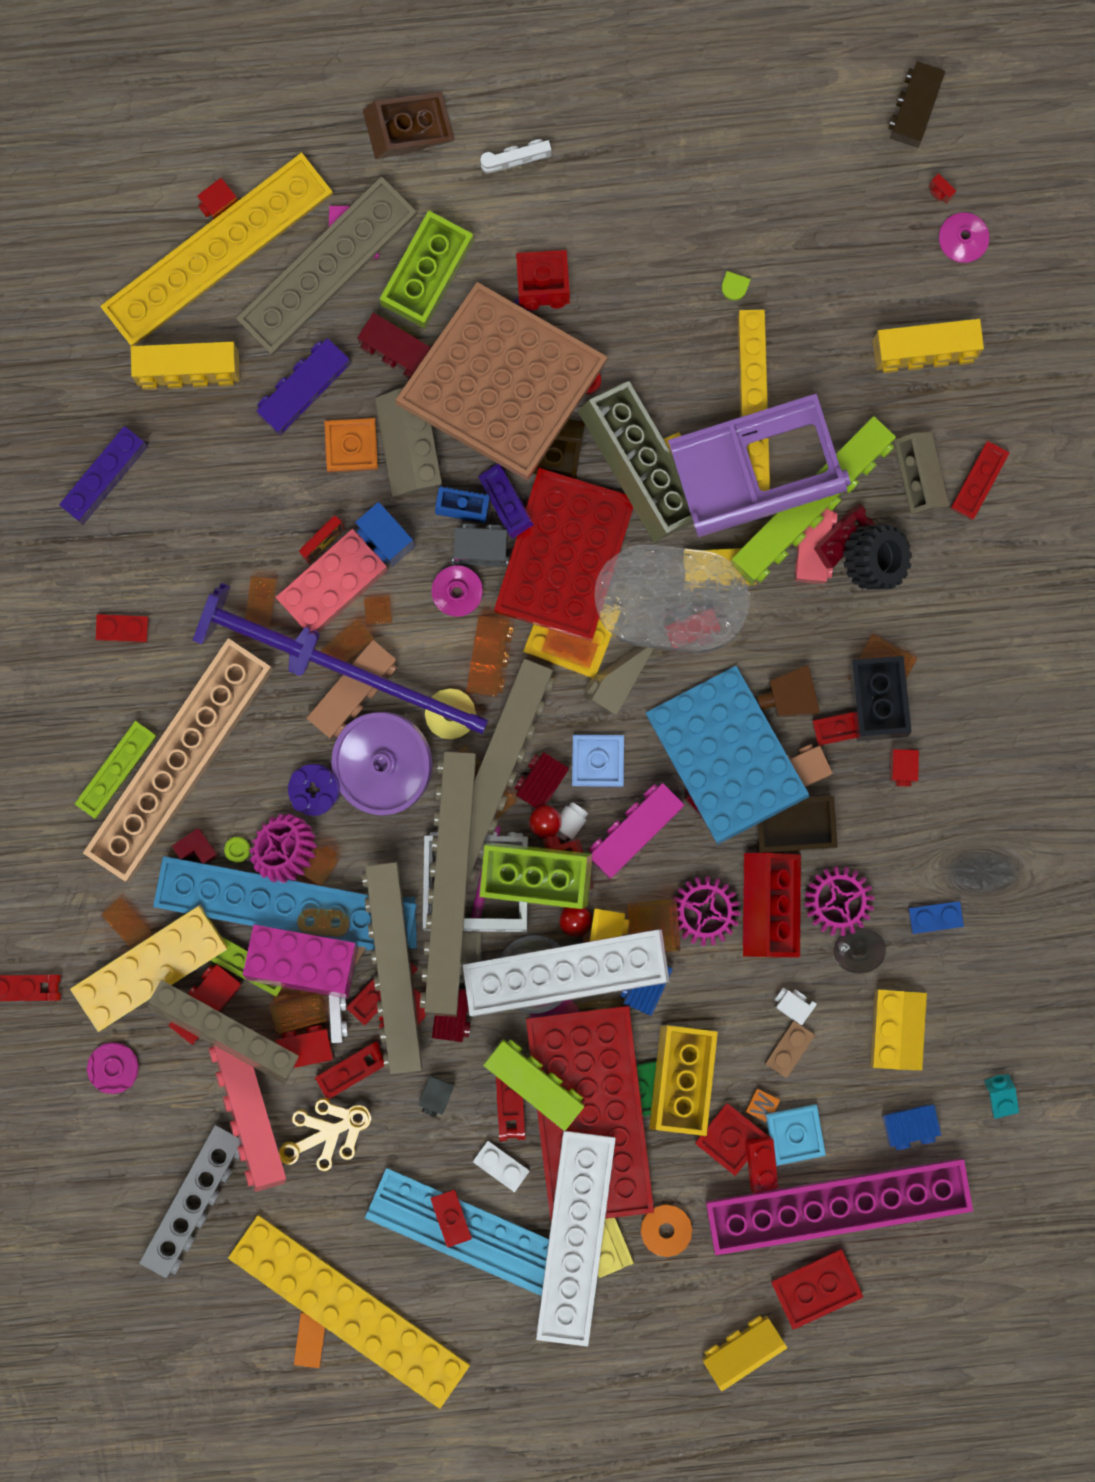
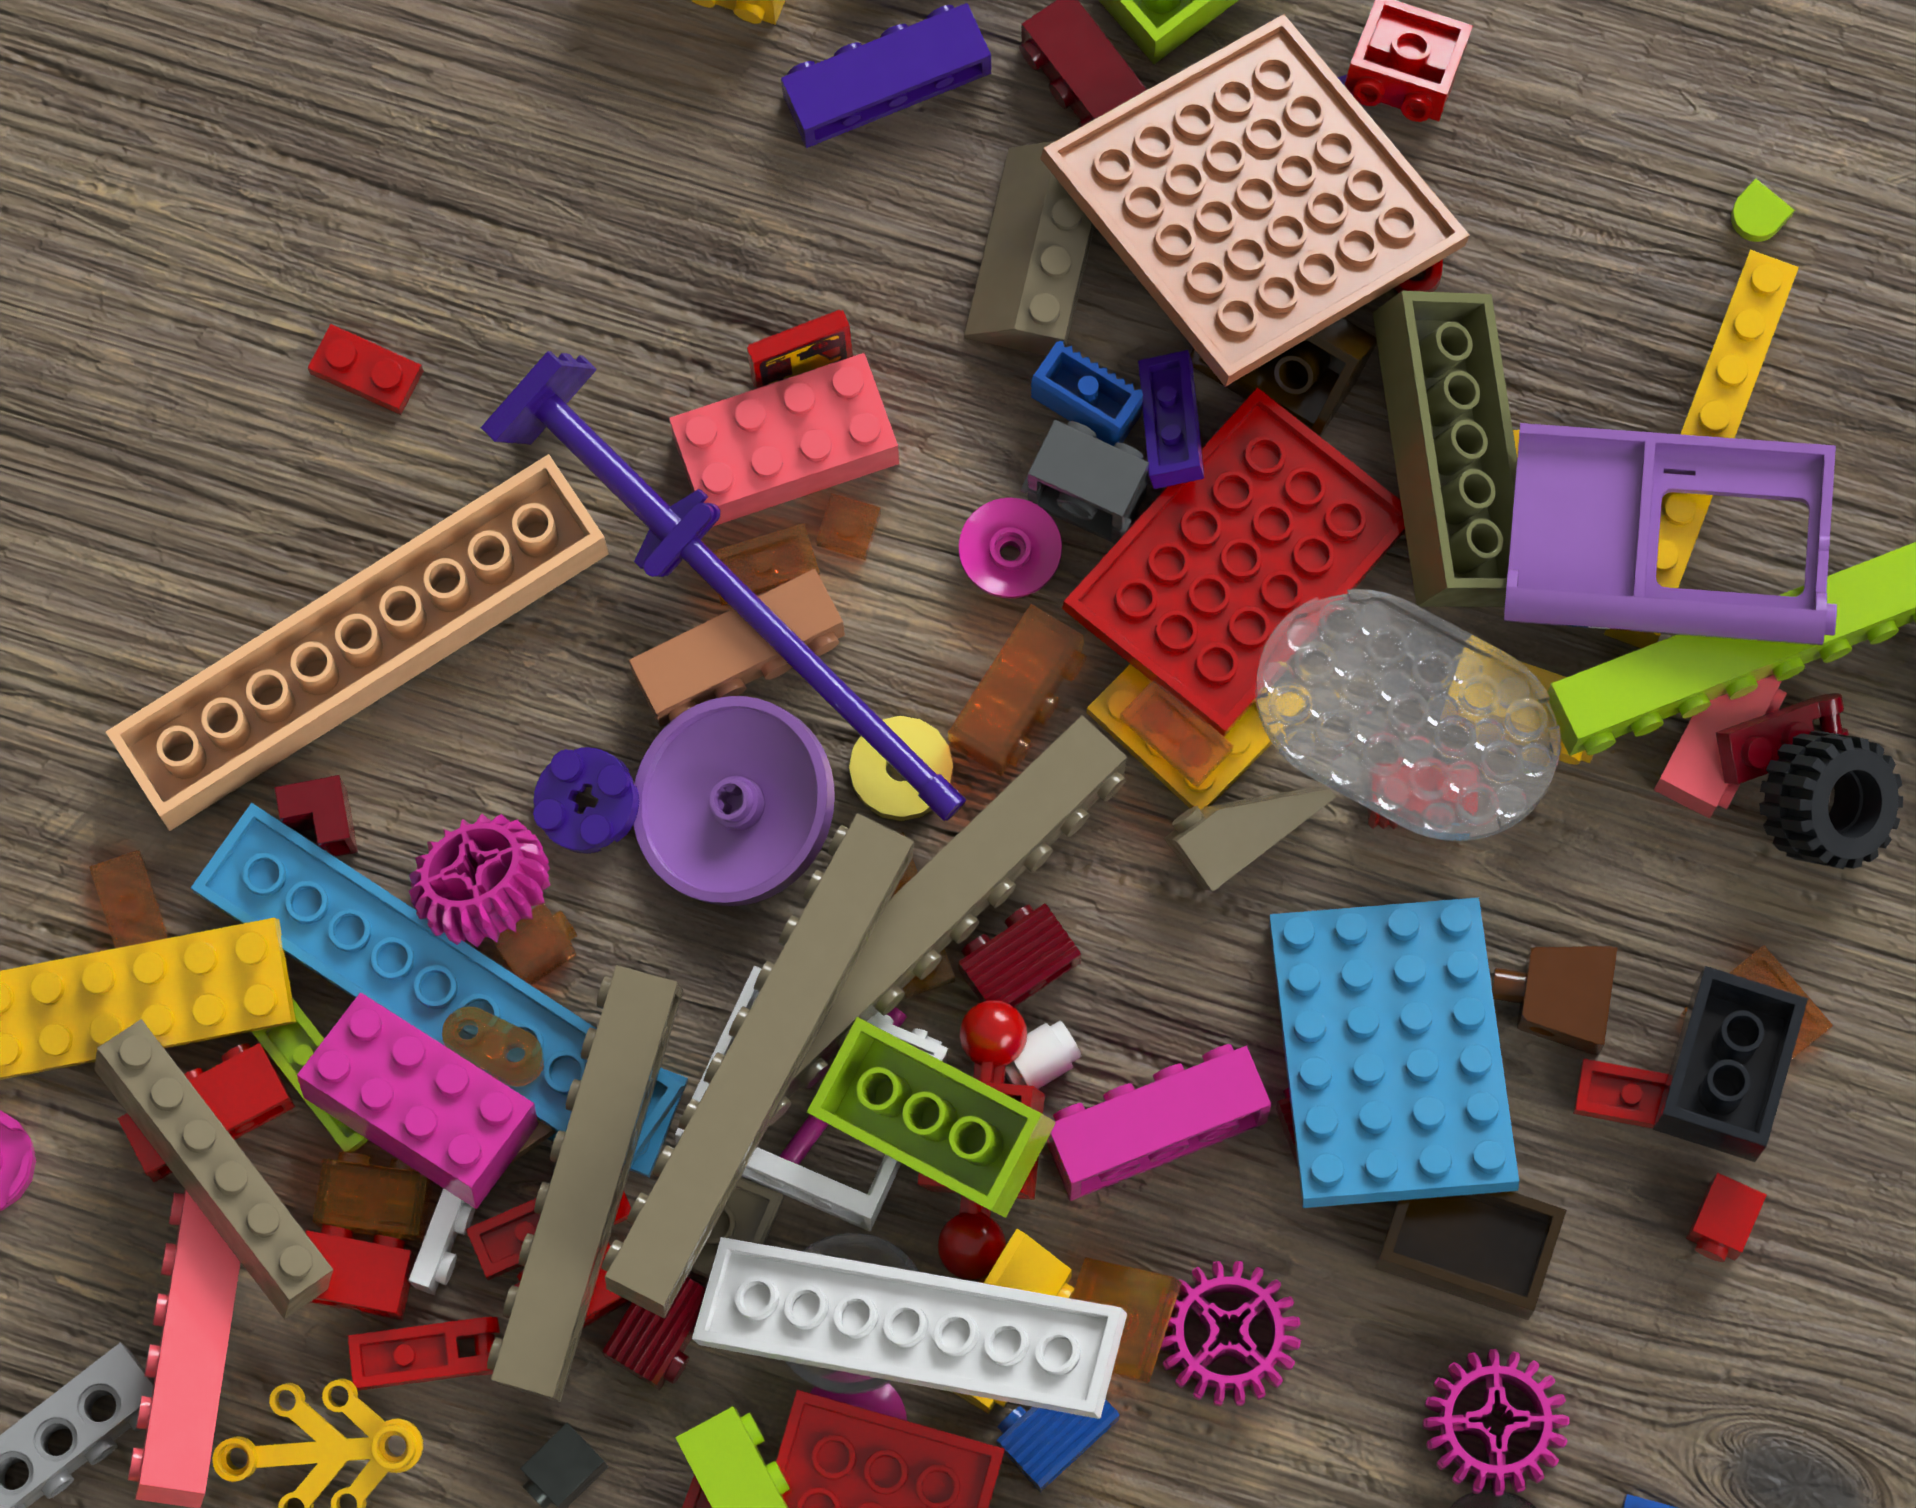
camera: 25 degrees right, 10 degrees down
dark purple brick [59,426,148,525] -> none
lime plate [75,721,157,819] -> none
lime tile [224,837,251,863] -> none
clear orange plate [245,576,277,629] -> none
orange tile [324,418,378,473] -> none
blue brick [355,502,415,567] -> none
light blue tile [572,735,624,787] -> none
red slope [743,853,801,958] -> none
nougat brick [787,744,833,787] -> none

